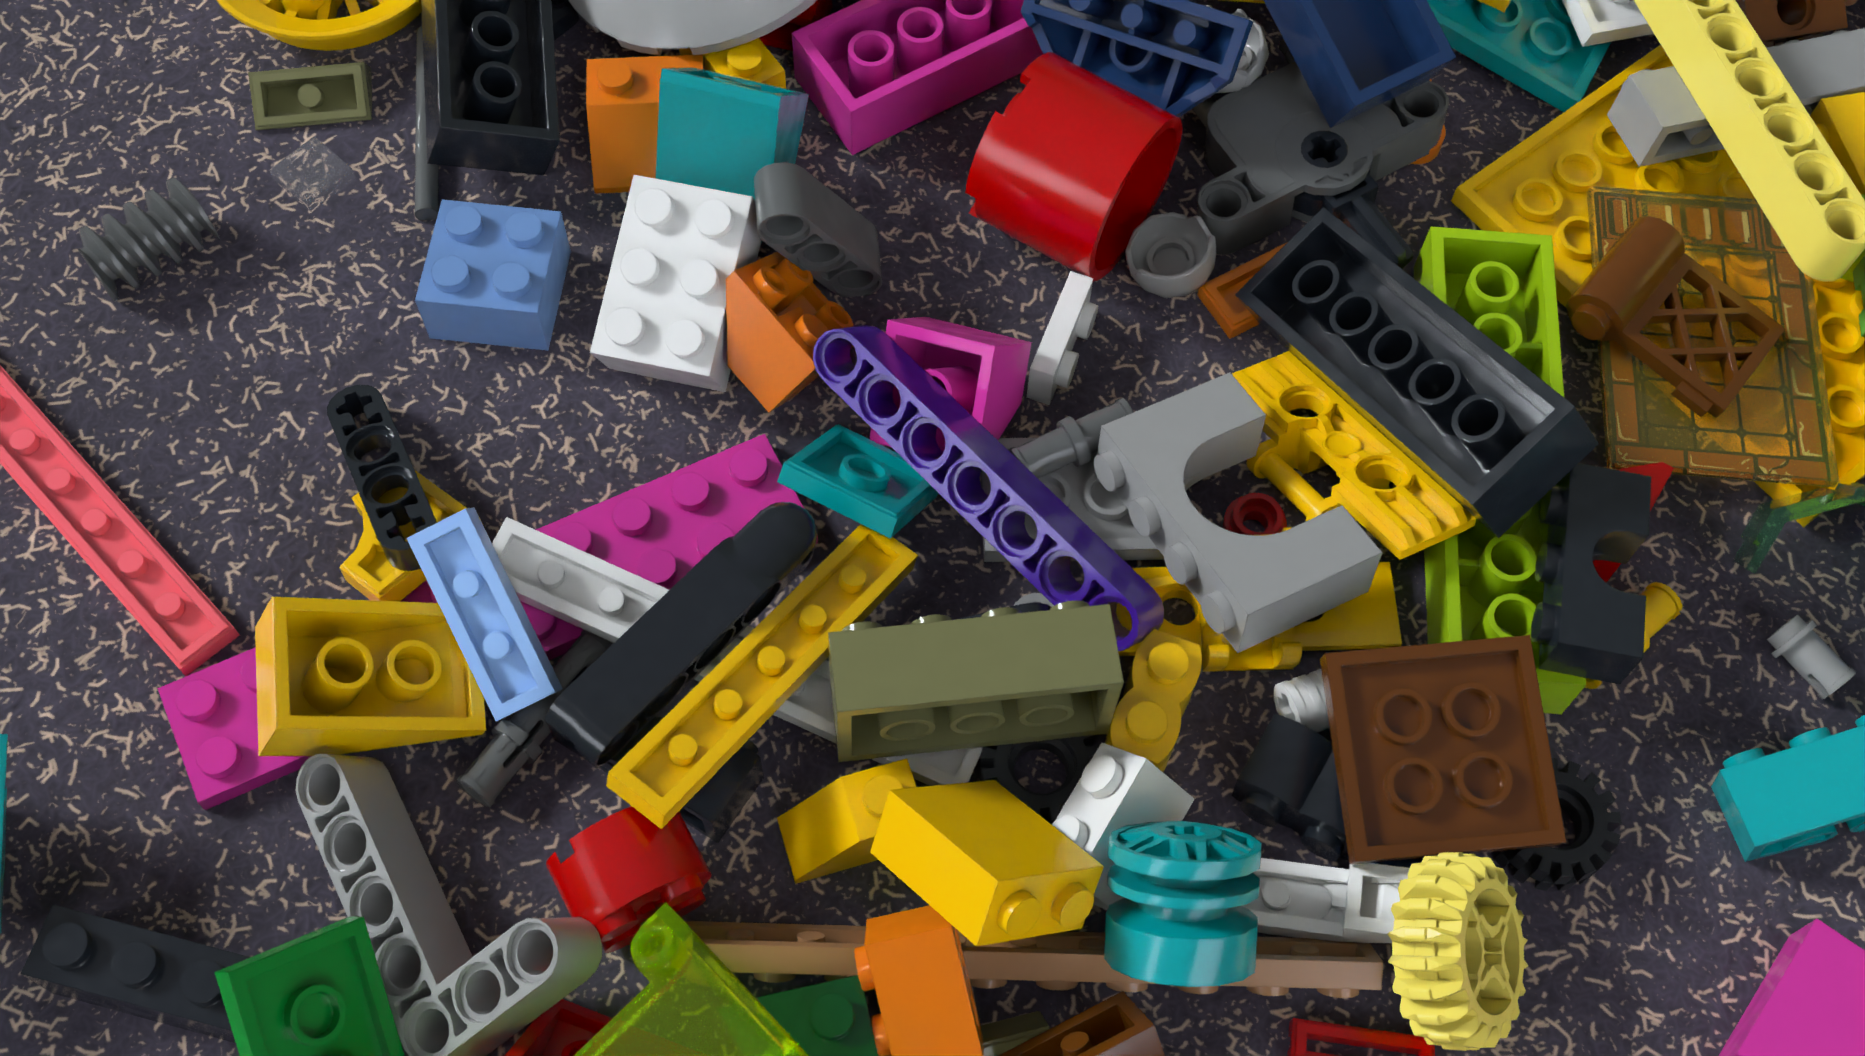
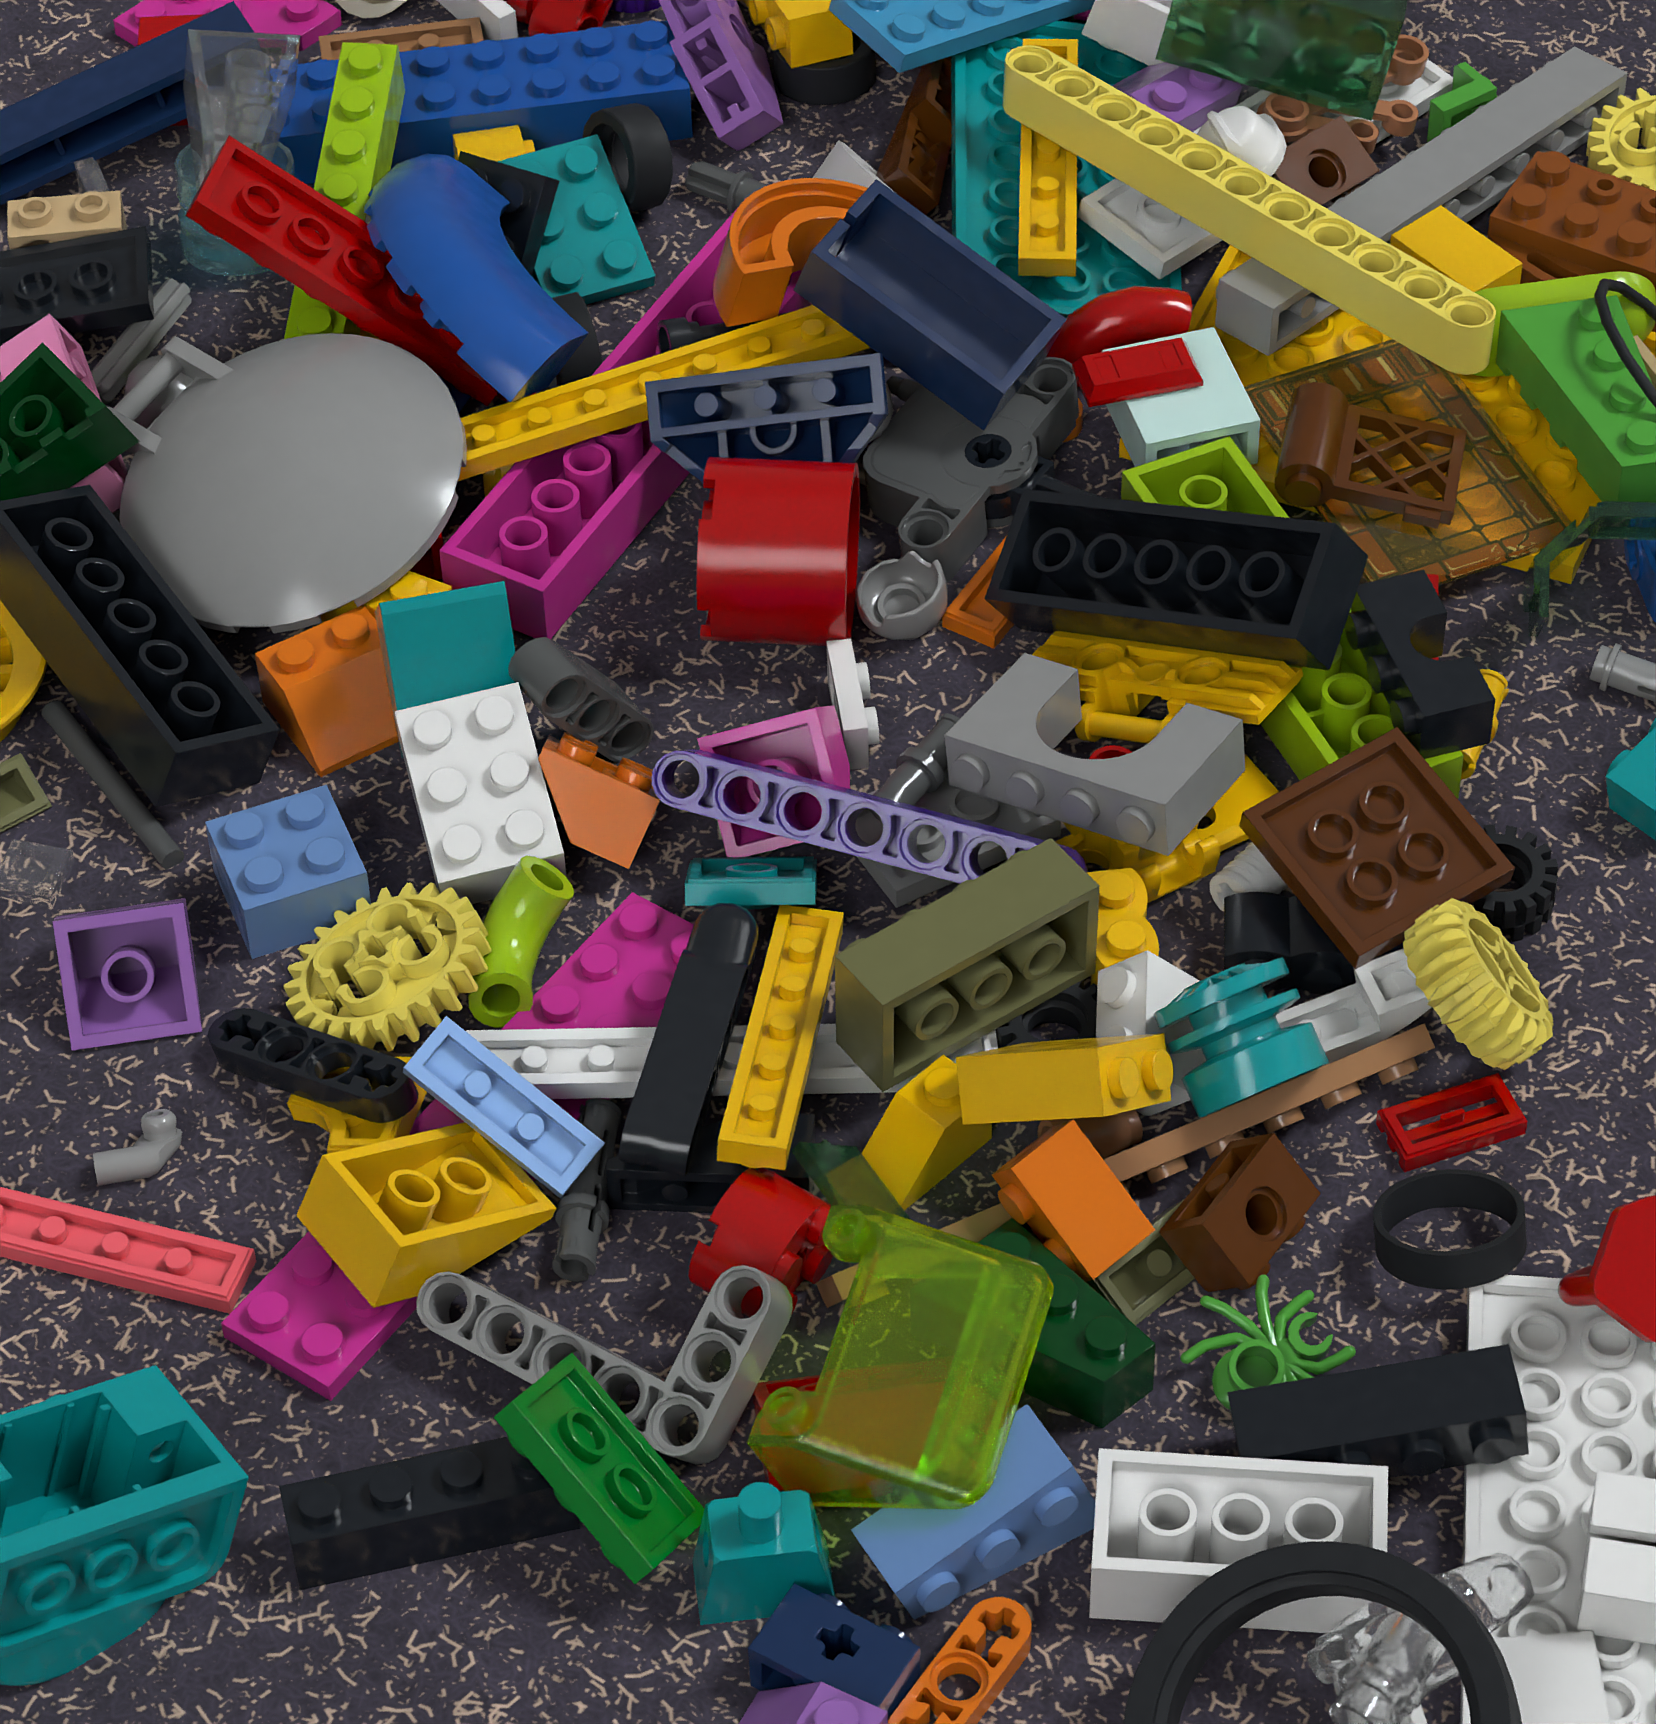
camera: 25 degrees left, 15 degrees down
none -> medium lavender slope [52,898,202,1050]
none -> light grey arm [93,1109,182,1186]
none -> light yellow gear [284,882,491,1052]
none -> lime cylinder [468,855,574,1028]
none -> clear green piece [791,1139,923,1248]
none -> red cylinder [1046,286,1192,387]
none -> red tile [1072,337,1203,407]
none -> light aqua brick [1102,327,1260,467]

